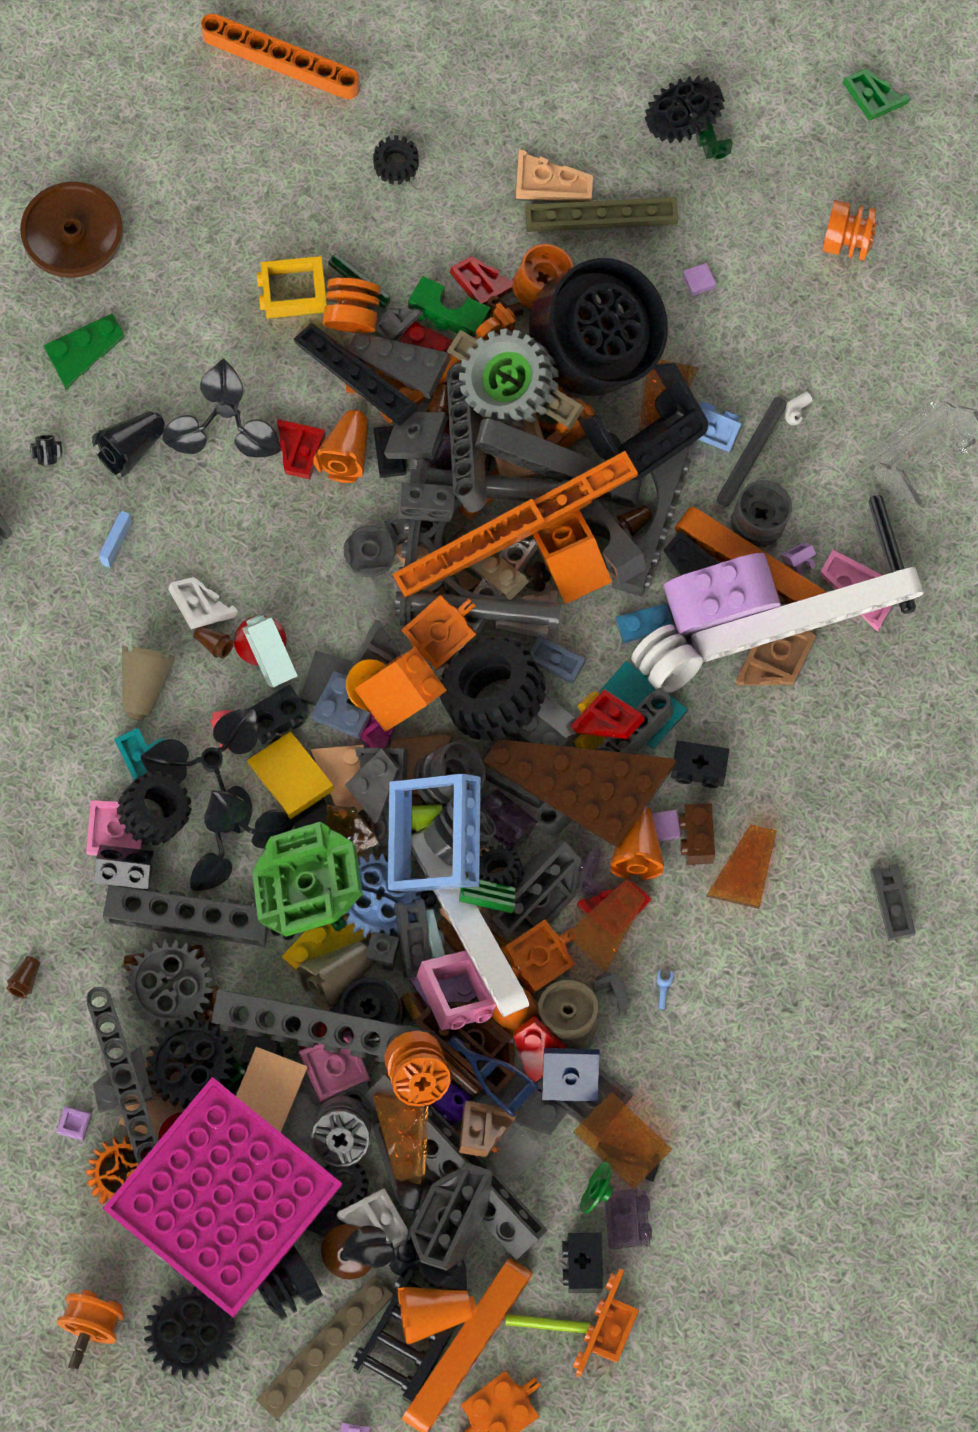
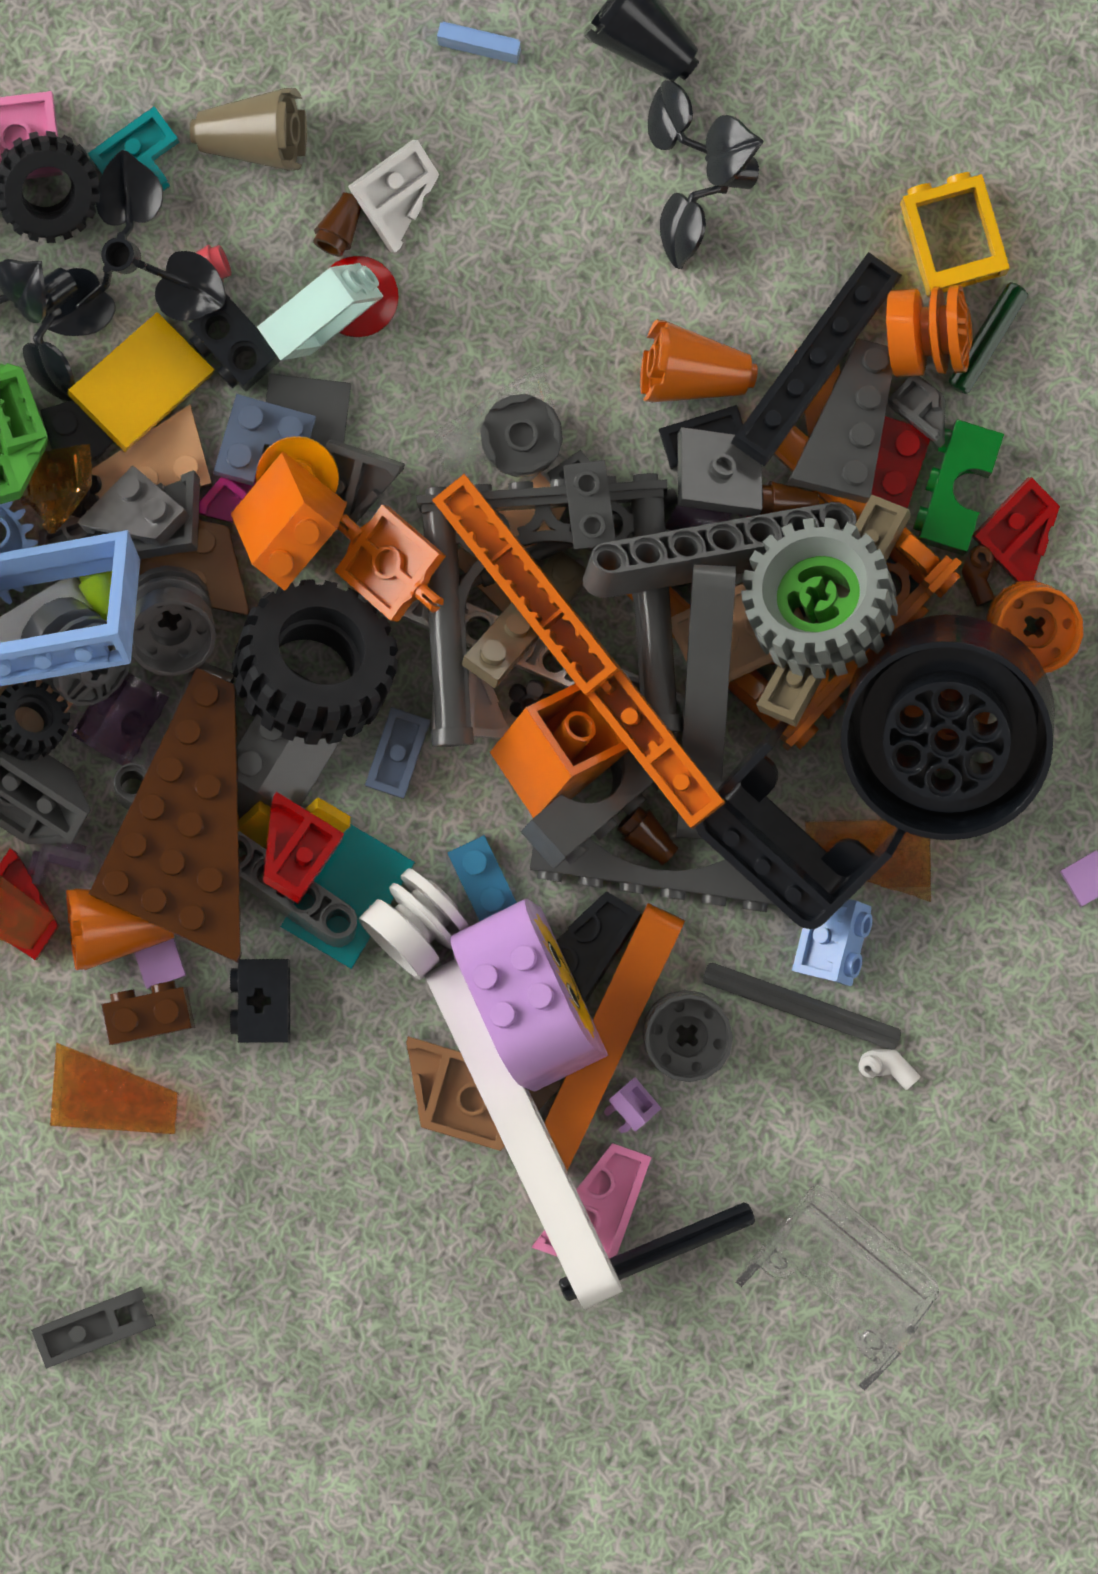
camera: 85 degrees right, 15 degrees up
red wing [277,419,326,480] -> none

